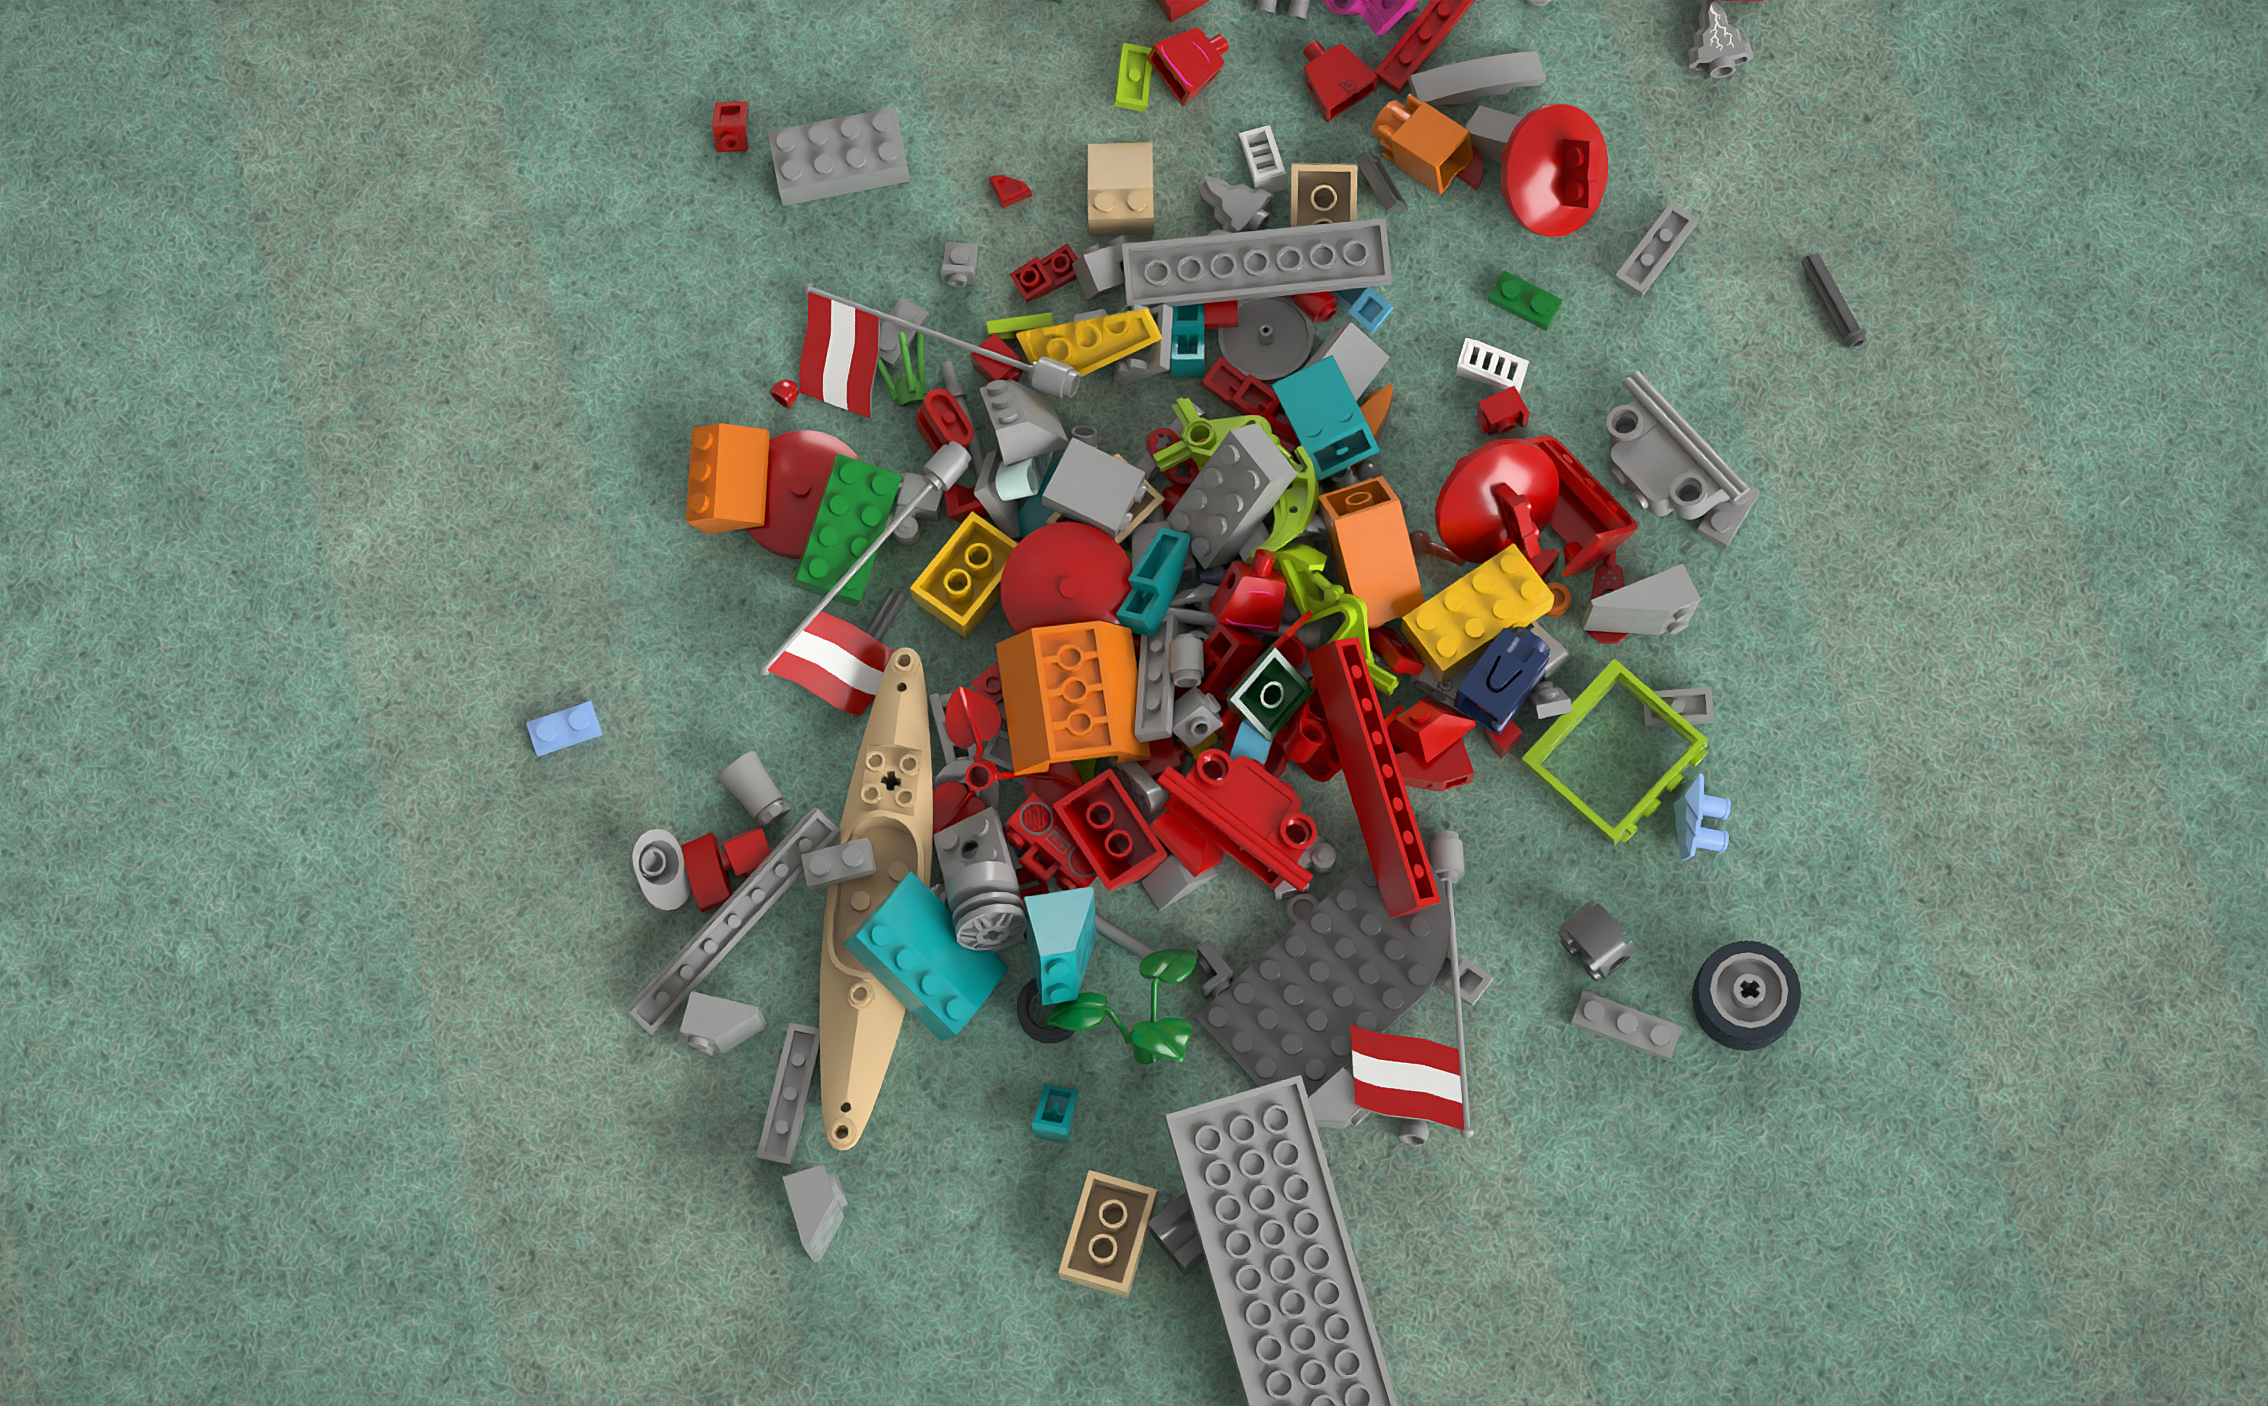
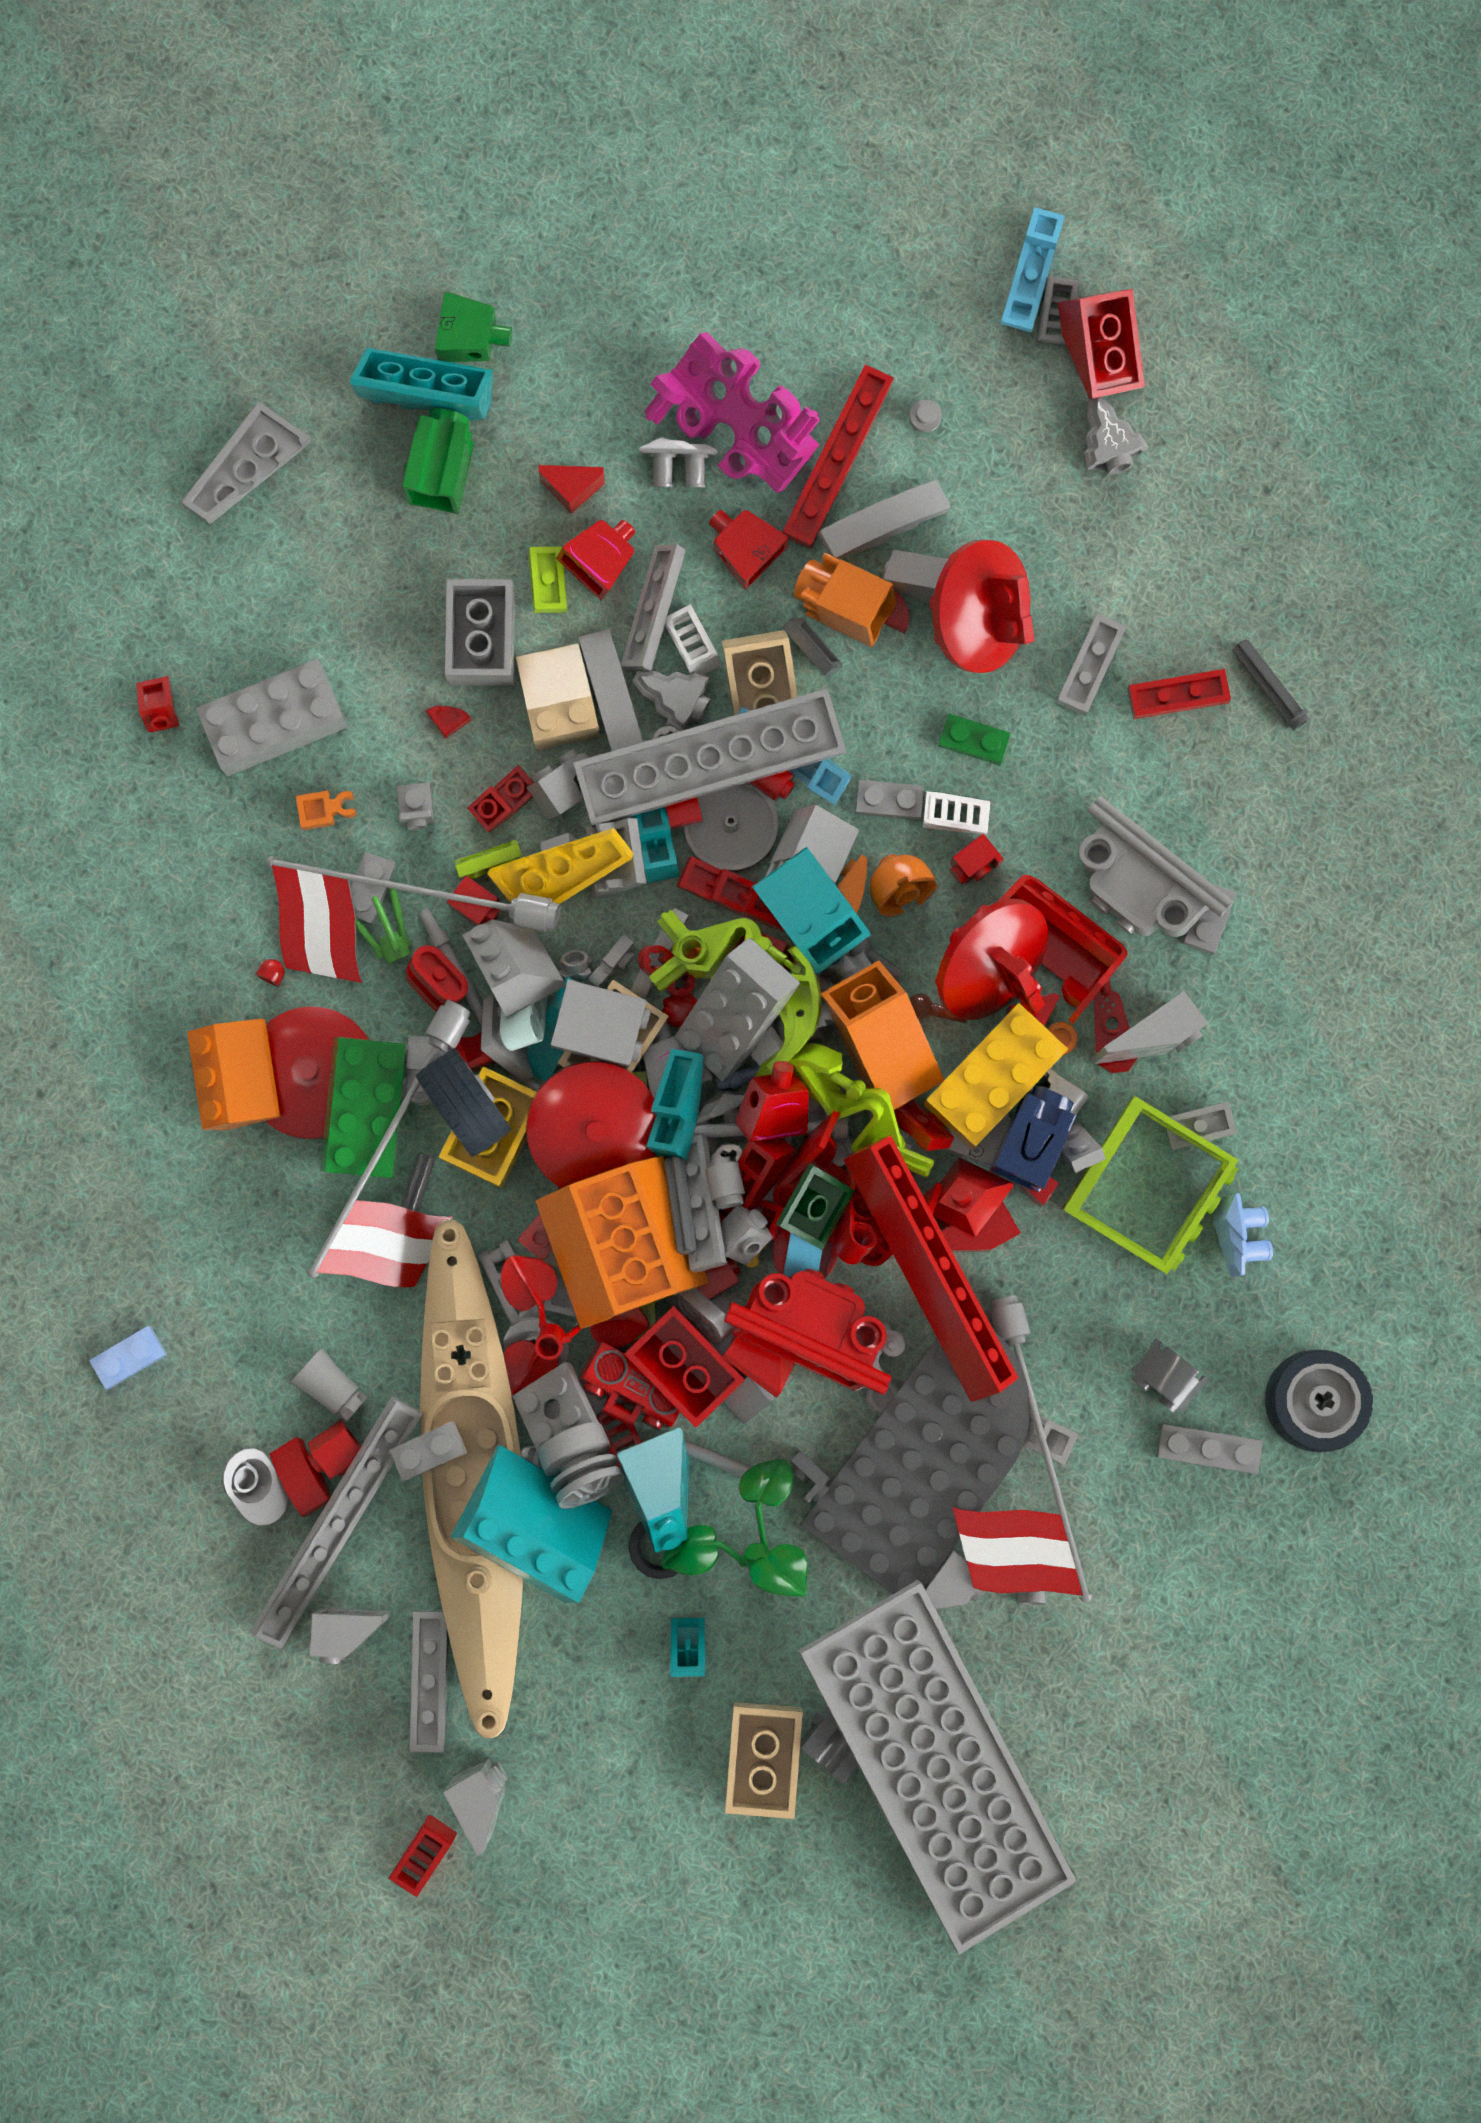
camera: 20 degrees left, 10 degrees up
none -> orange plate [296,790,357,831]
none -> red slope [388,1815,457,1897]
none -> black wheel [415,1048,512,1157]
none -> light grey brick [445,579,515,686]
none -> light grey slope [578,629,643,751]
none -> light grey plate [588,935,635,988]
none -> light grey plate [621,544,686,671]
none -> dark grey axle [664,1156,696,1255]
none -> light grey plate [855,780,924,820]
none -> orange cylinder [870,854,937,917]
none -> red plate [1127,669,1231,720]

